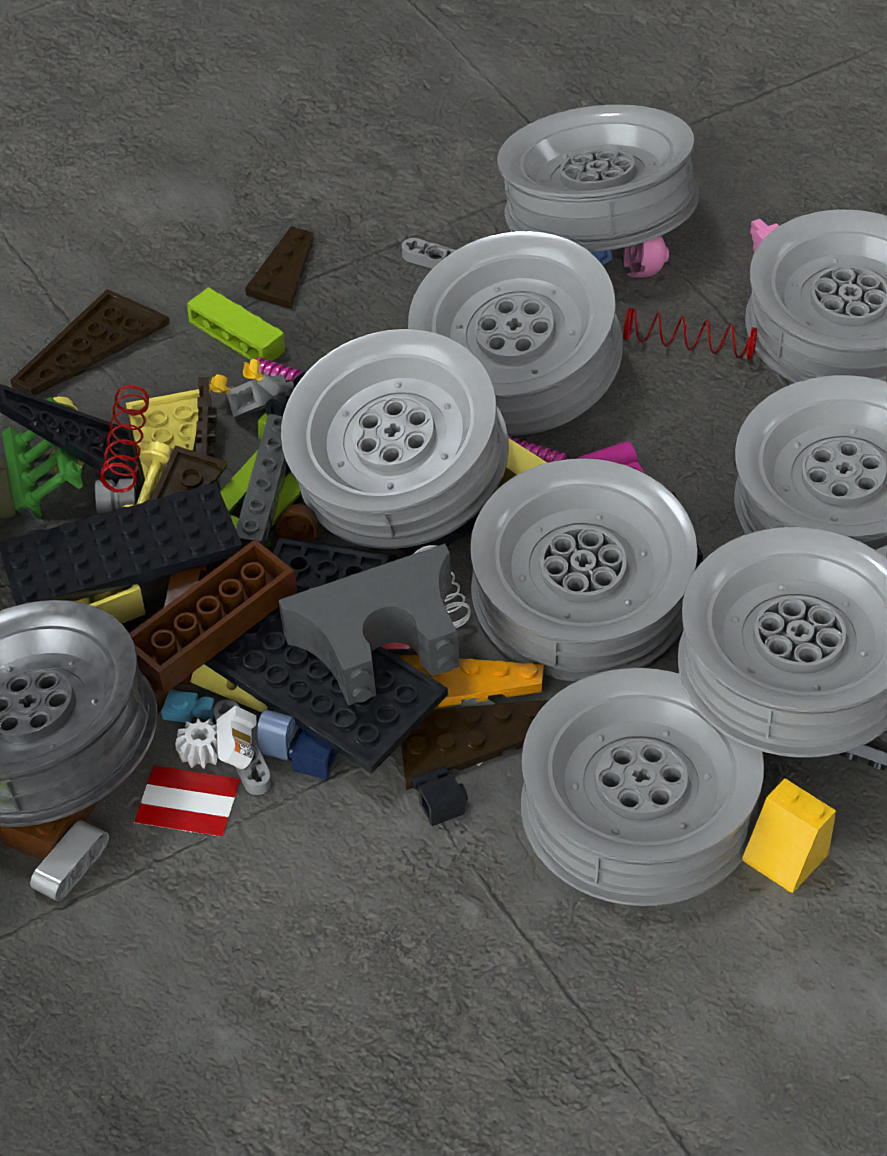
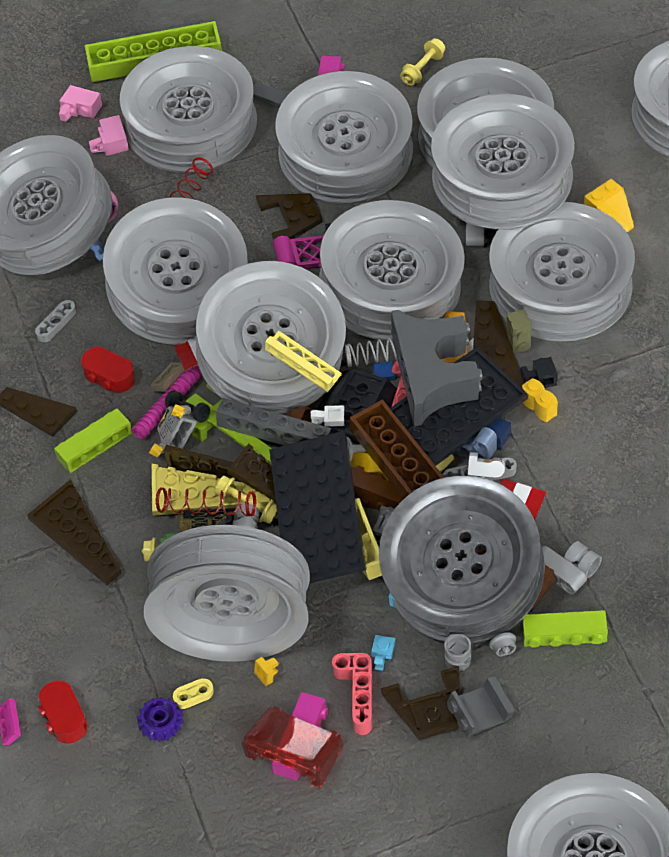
camera: 75 degrees left, 5 degrees up
none -> bright pink hinge [59,85,102,122]
none -> red brick [81,347,135,393]
none -> dark brown wing [256,193,322,240]
none -> light yellow fence [265,331,341,392]
none -> white plate [311,406,344,426]
none -> olive brick [507,309,531,353]
none -> yellow brick [522,378,558,422]
none -> light grey wheel [564,541,602,578]

